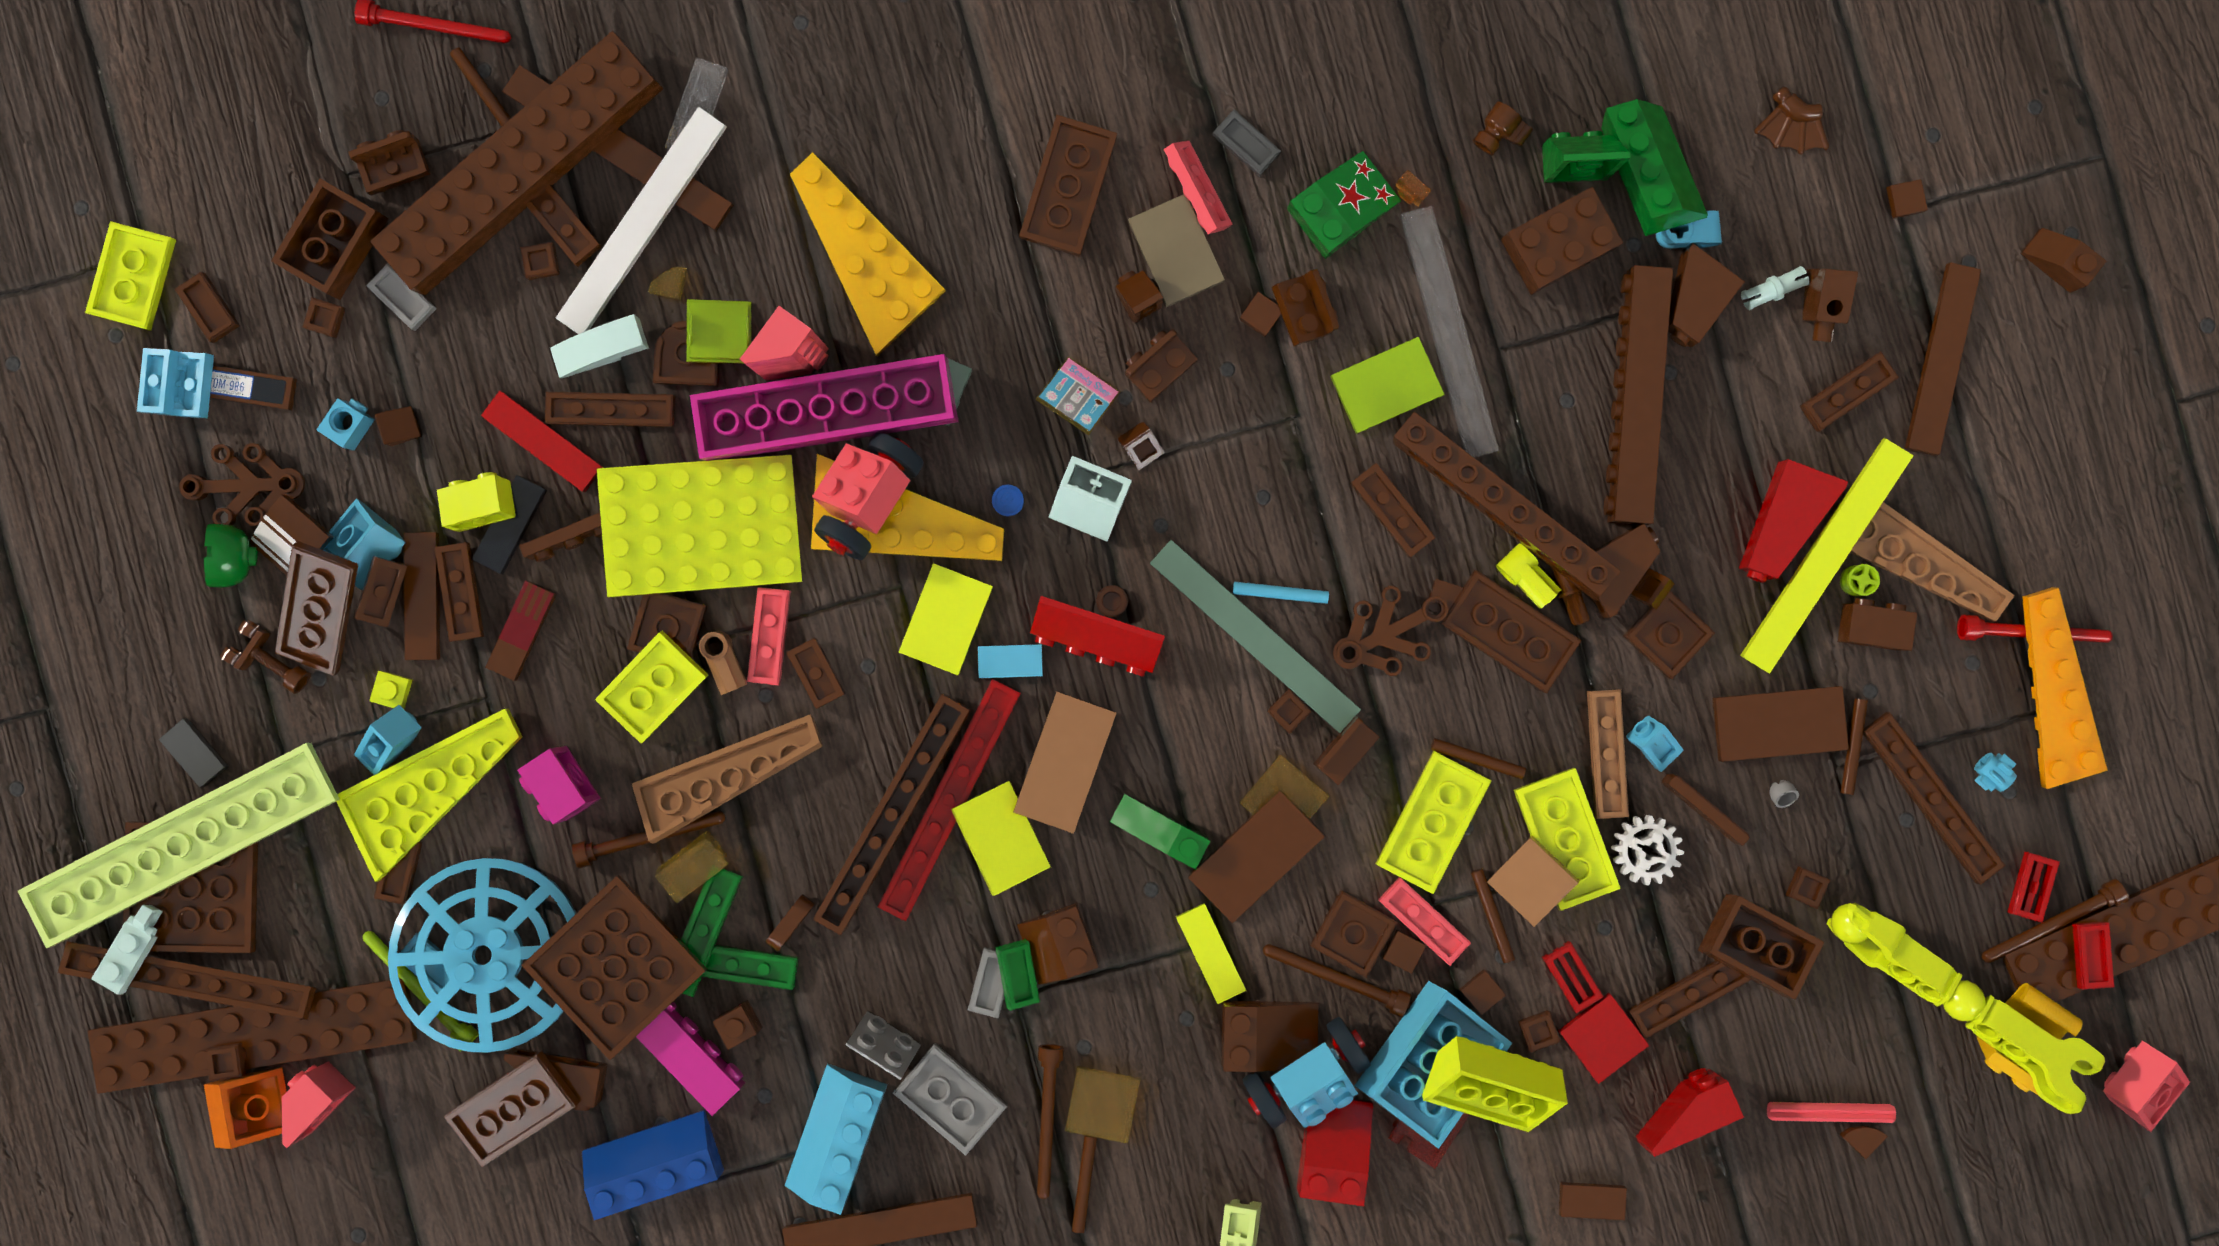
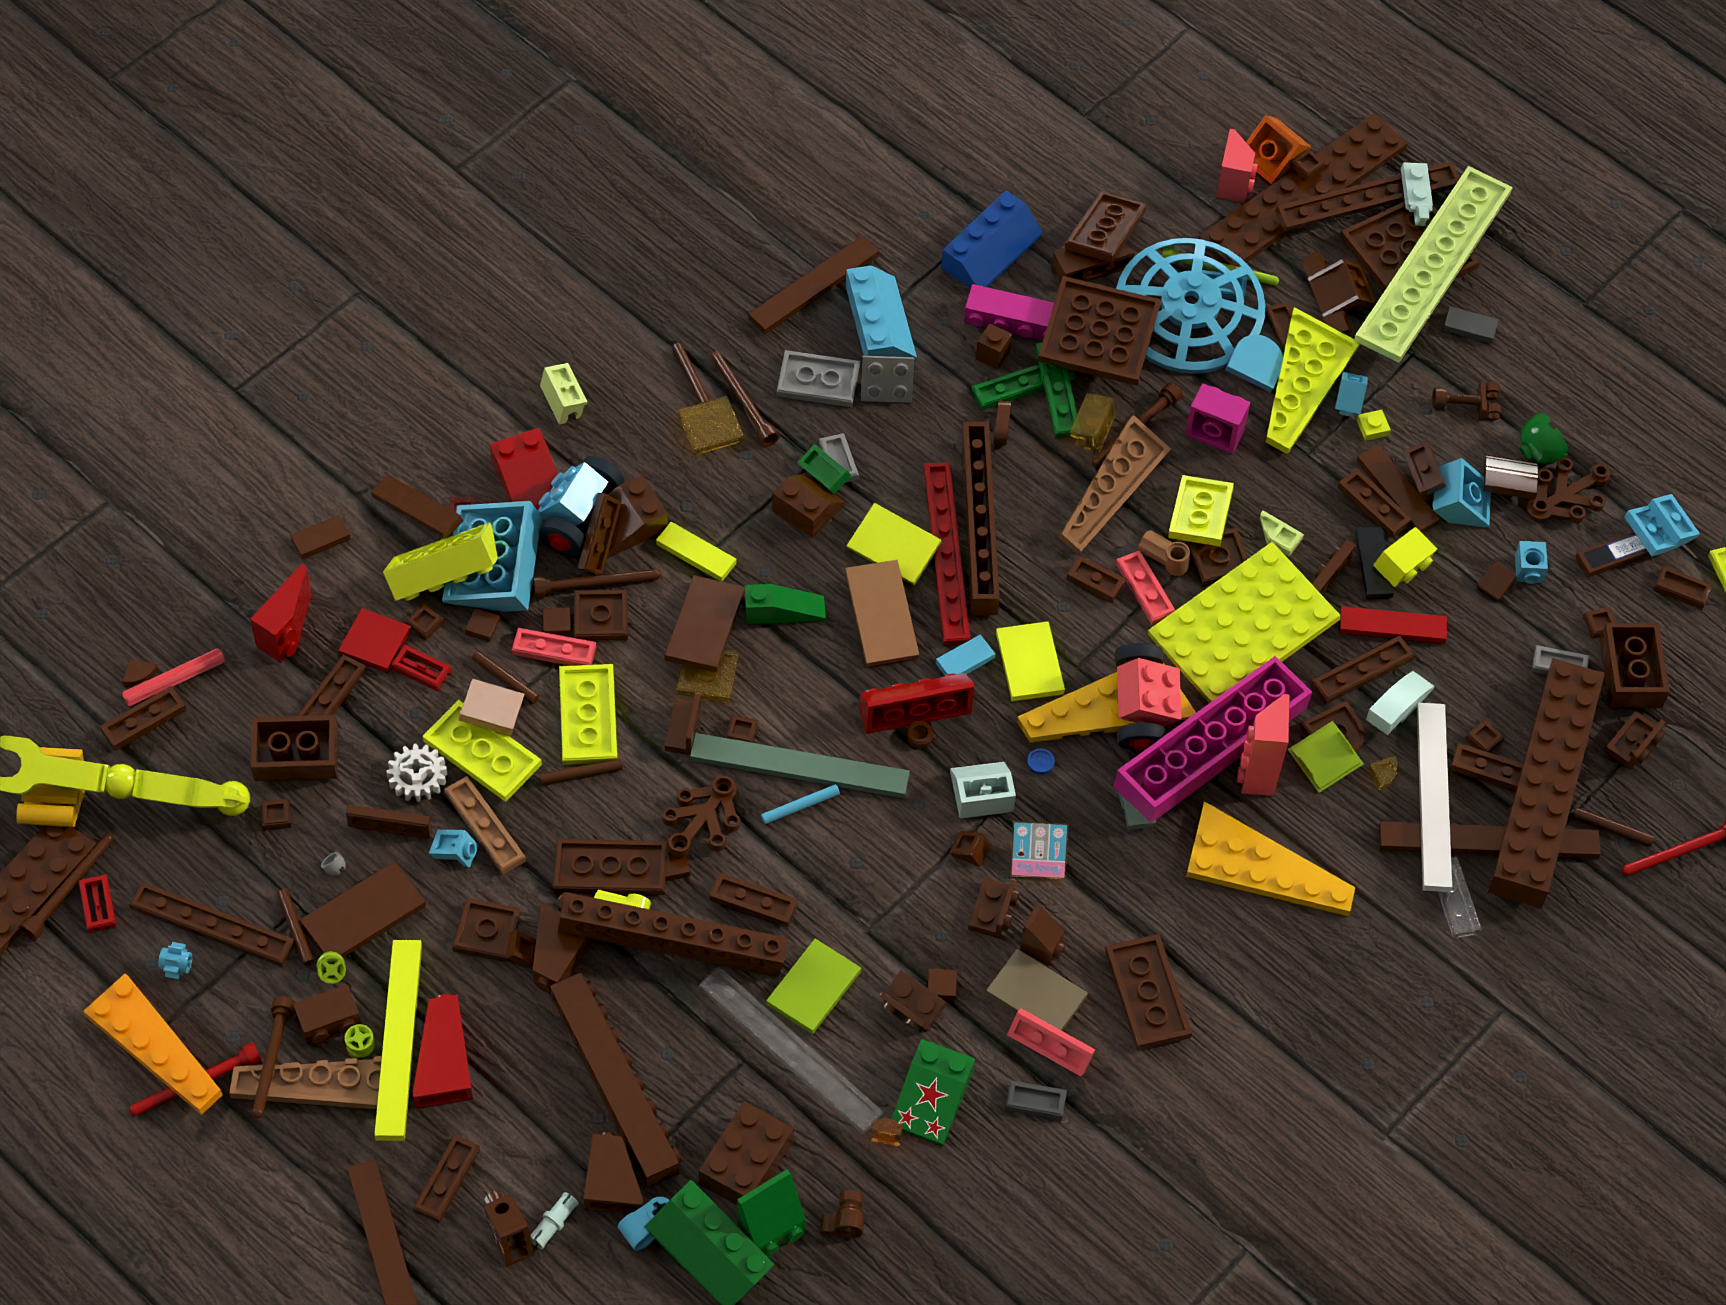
camera: 145 degrees right, 30 degrees down
tile [275,541,359,676] -> none
tile [485,581,557,681] -> none
red tile [2072,921,2115,990] -> none
none -> reddish brown plate [100,686,187,751]
none -> reddish brown piece [252,996,295,1118]
none -> lime wheel [316,951,346,984]
none -> reddish brown tile [370,475,463,539]
none -> reddish brown tile [578,493,622,576]
none -> medium azure tile [1225,335,1283,393]
none -> yellowish green tile [1260,511,1304,557]
none -> reddish brown plate [1302,252,1377,334]

